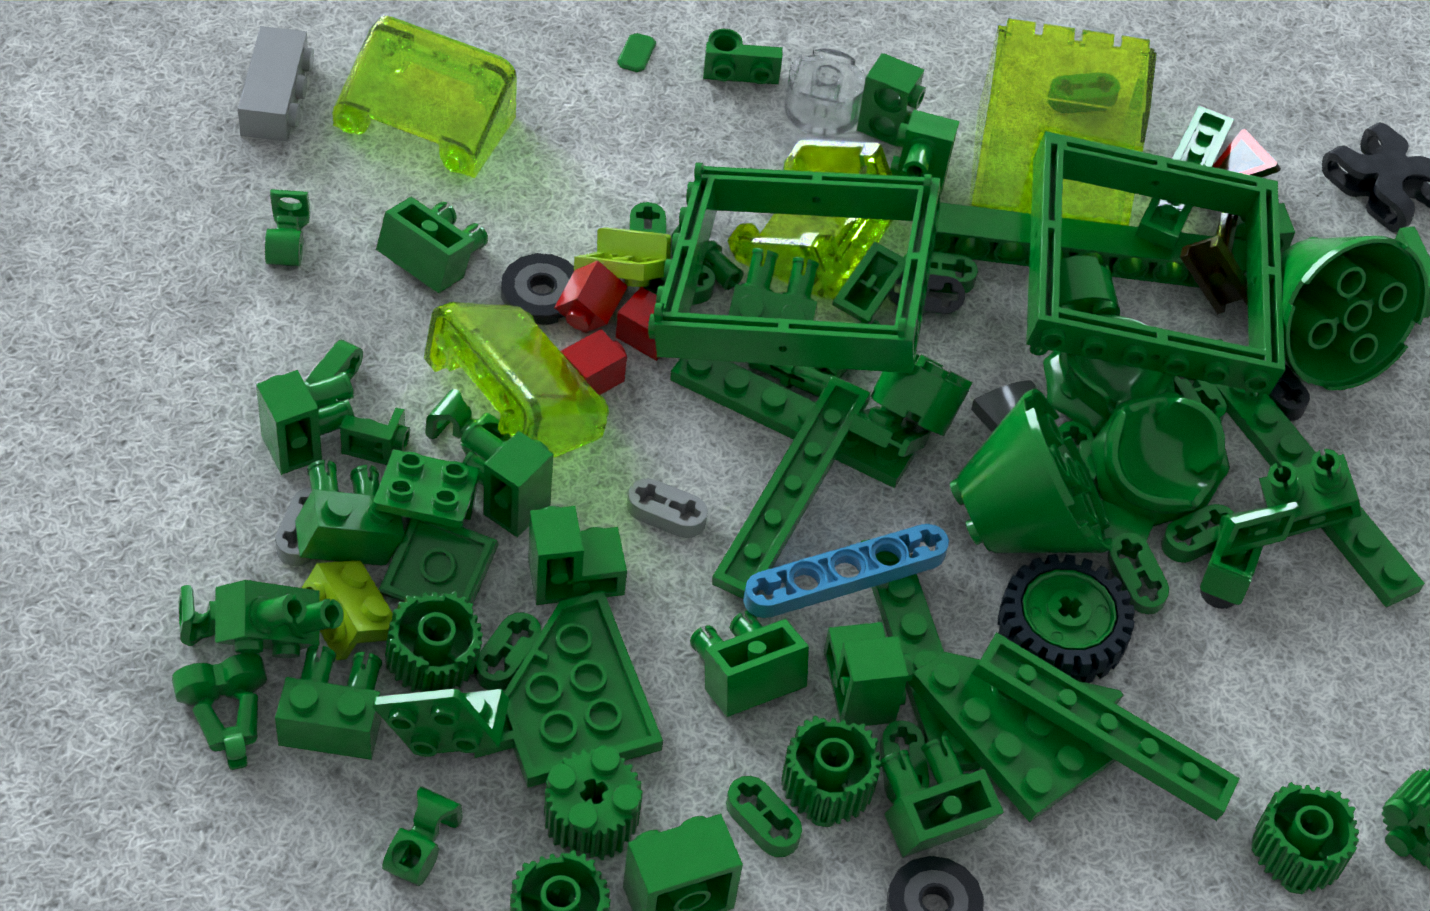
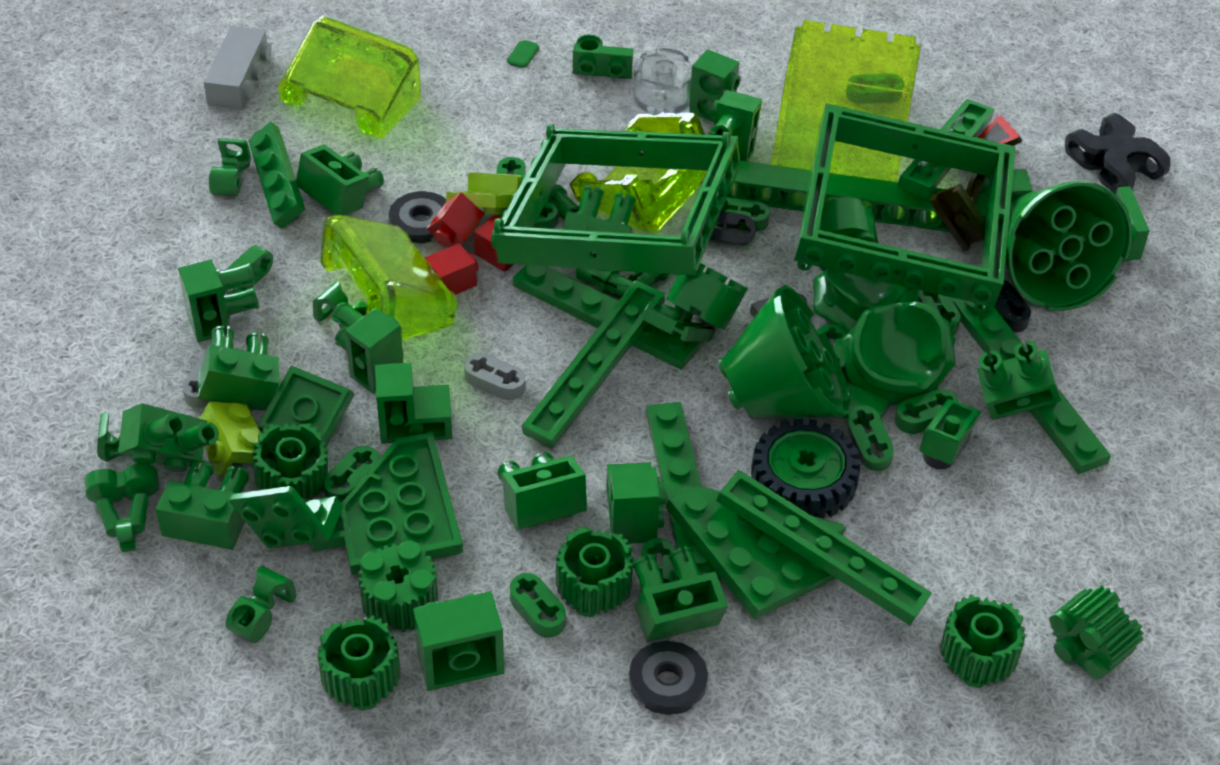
camera: 10 degrees right, 5 degrees down
green bracket [340,407,410,465] -> none
green bracket [373,449,480,528] -> none
dark azure beam [743,524,949,618] -> none
green slope [832,241,906,324] -> none
green slope [1216,501,1300,557] -> none
none -> green plate [248,121,306,228]

